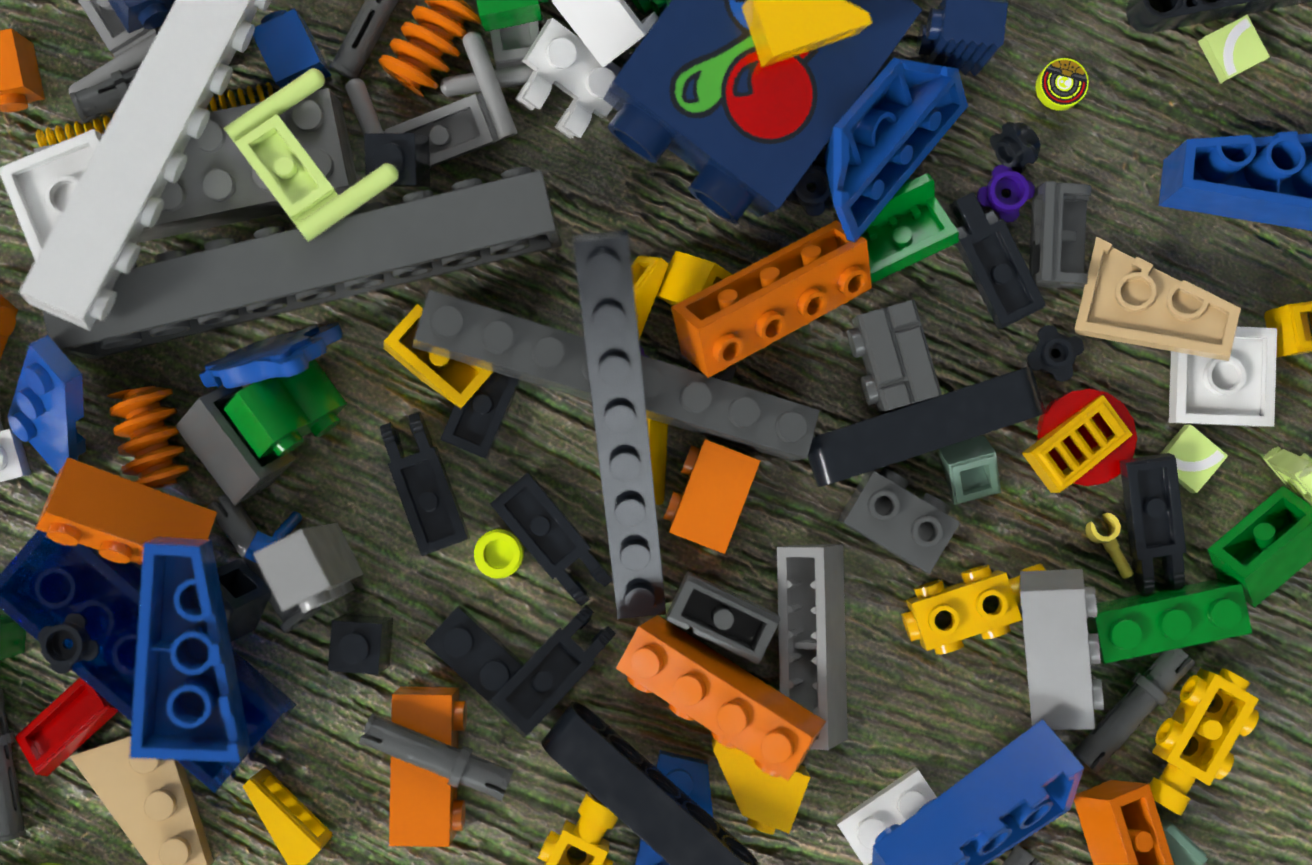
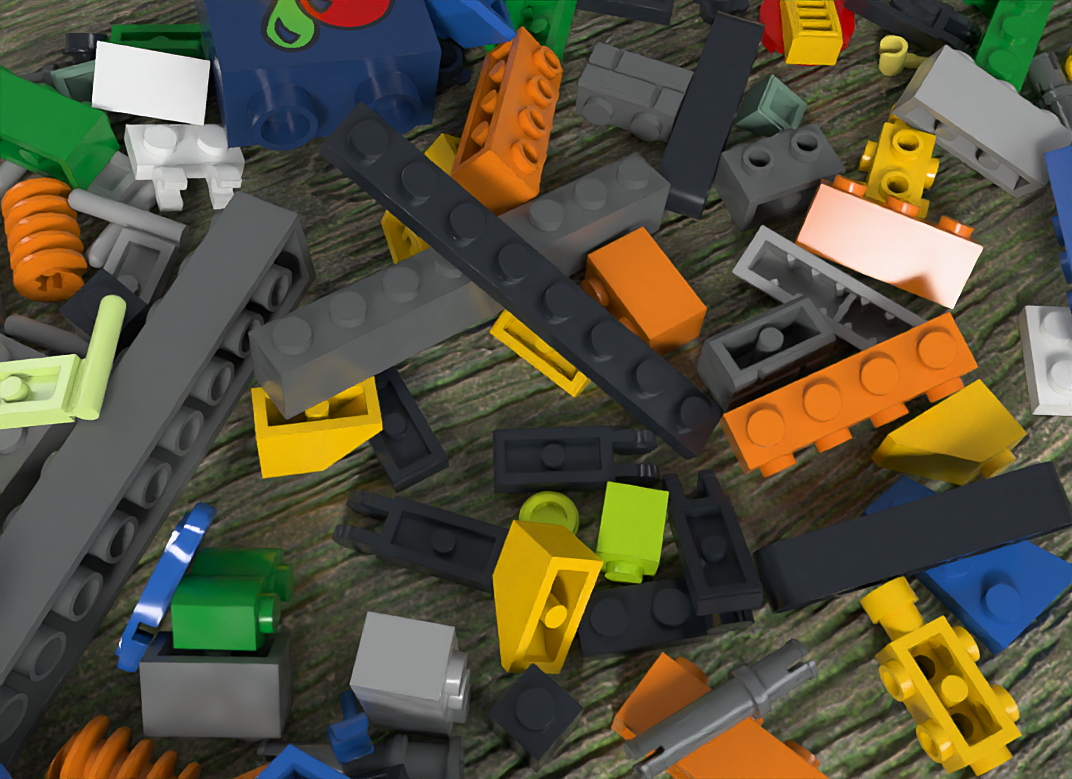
camera: 50 degrees left, 25 degrees down
none -> yellow slope [492,520,604,674]
none -> lime brick [595,481,669,585]
none -> brick [794,174,983,309]

